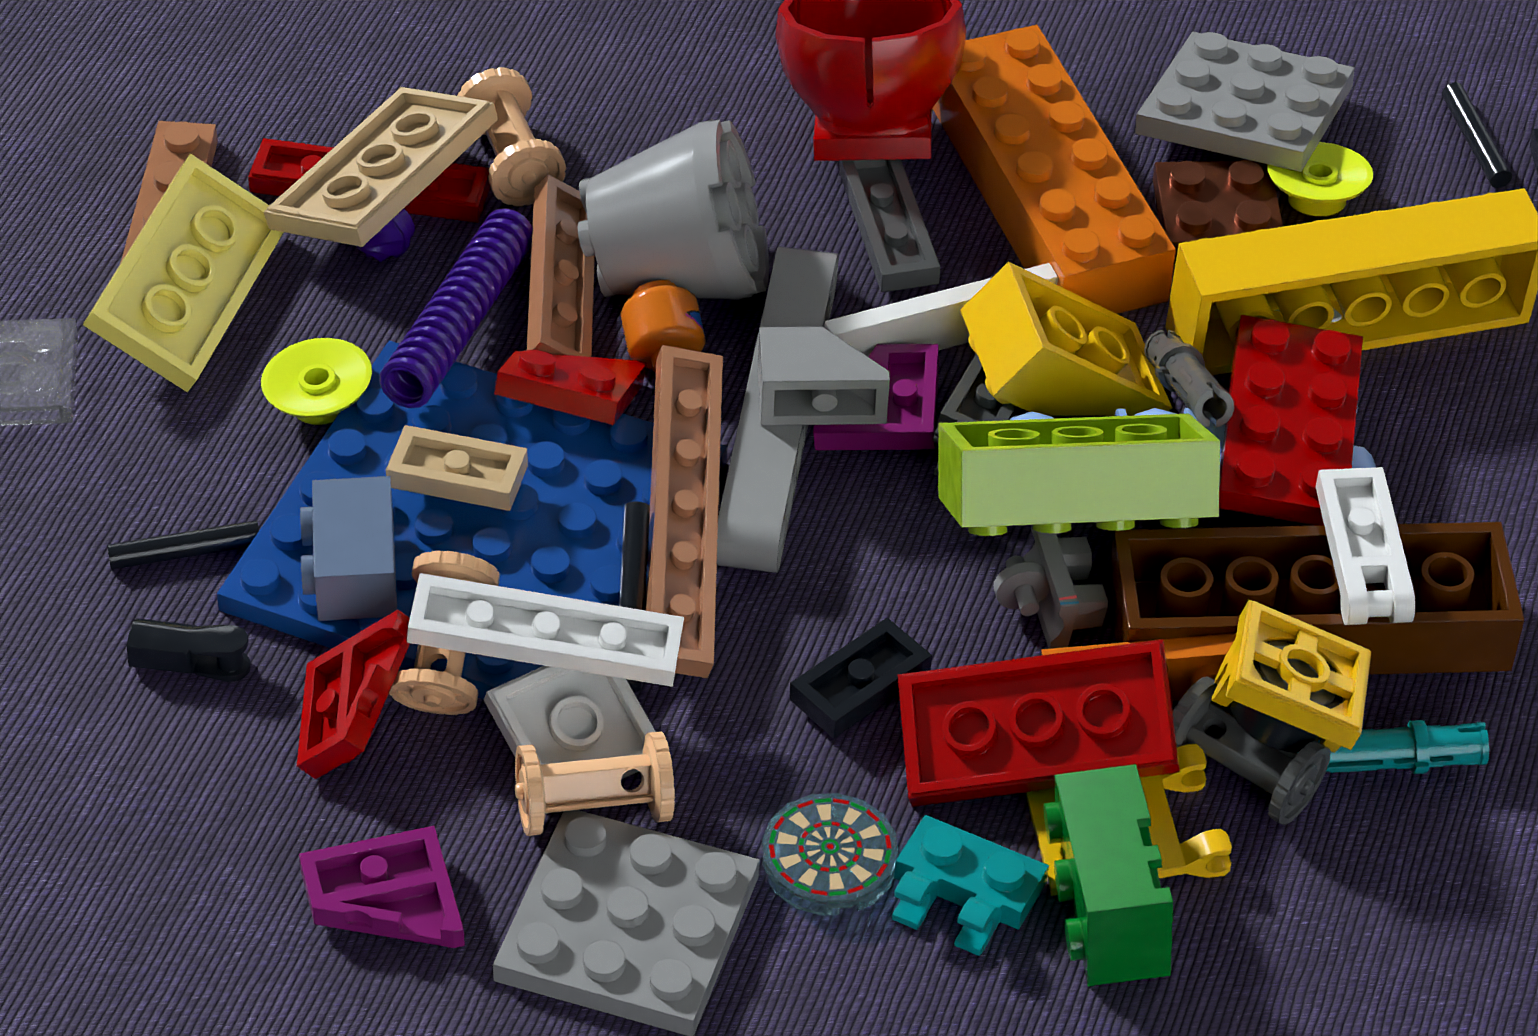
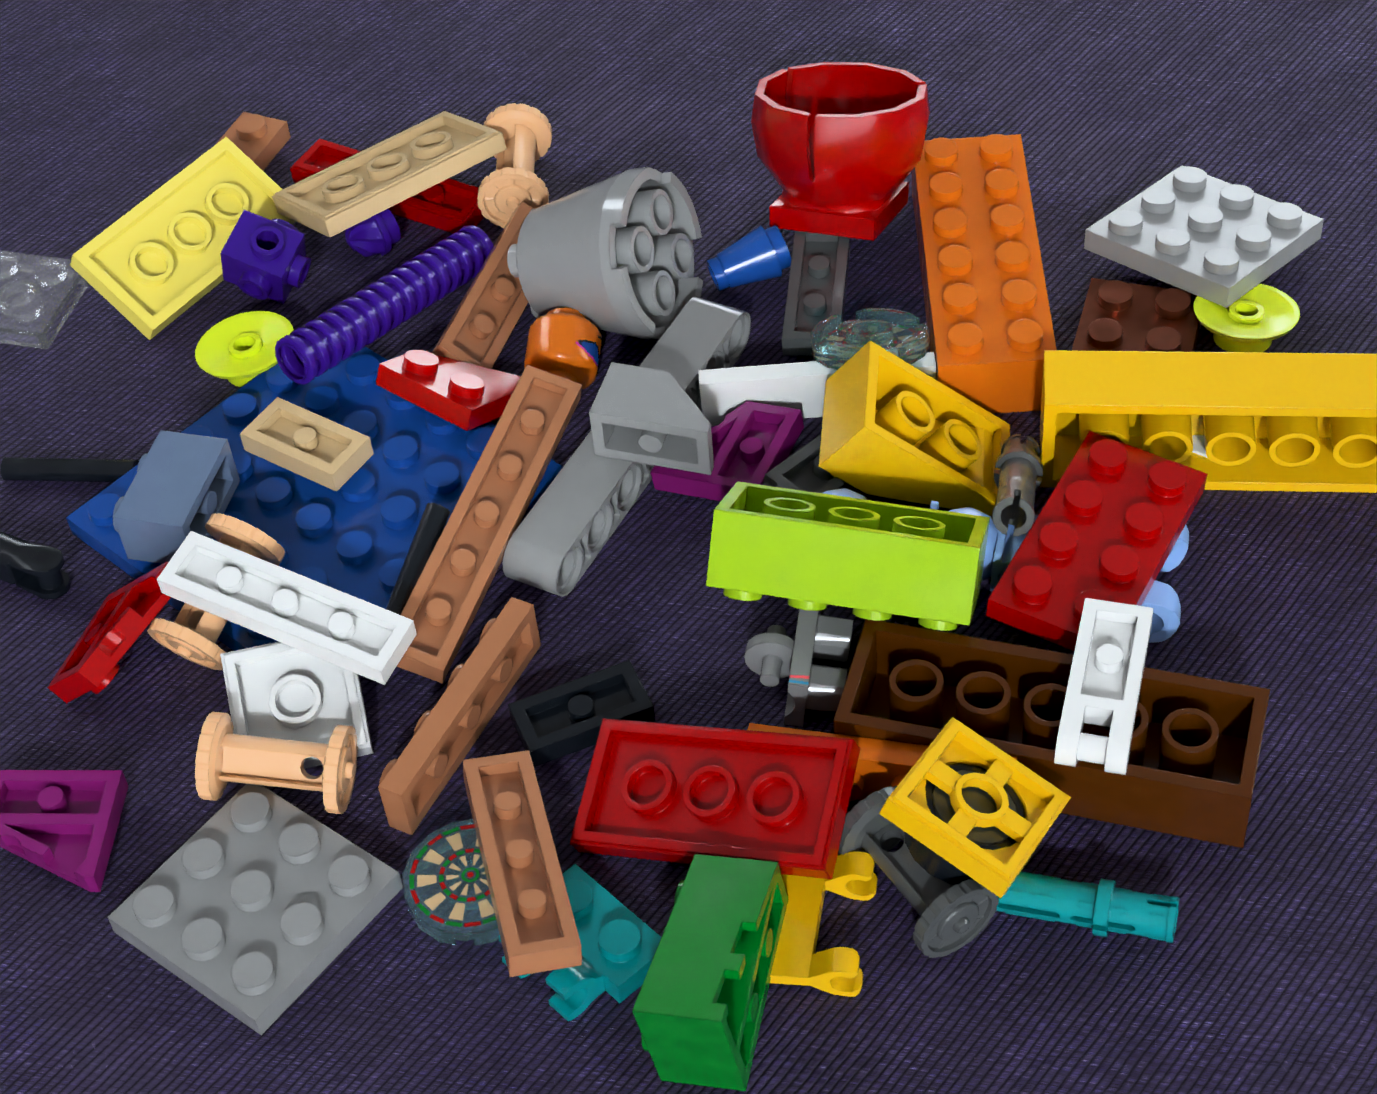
camera: 25 degrees right, 0 degrees up
none -> dark purple brick [220,210,311,304]
none -> nougat plate [378,597,541,835]
none -> nougat plate [463,750,582,977]
none -> blue cone [706,225,791,291]
none -> clear light blue tile [810,308,929,370]

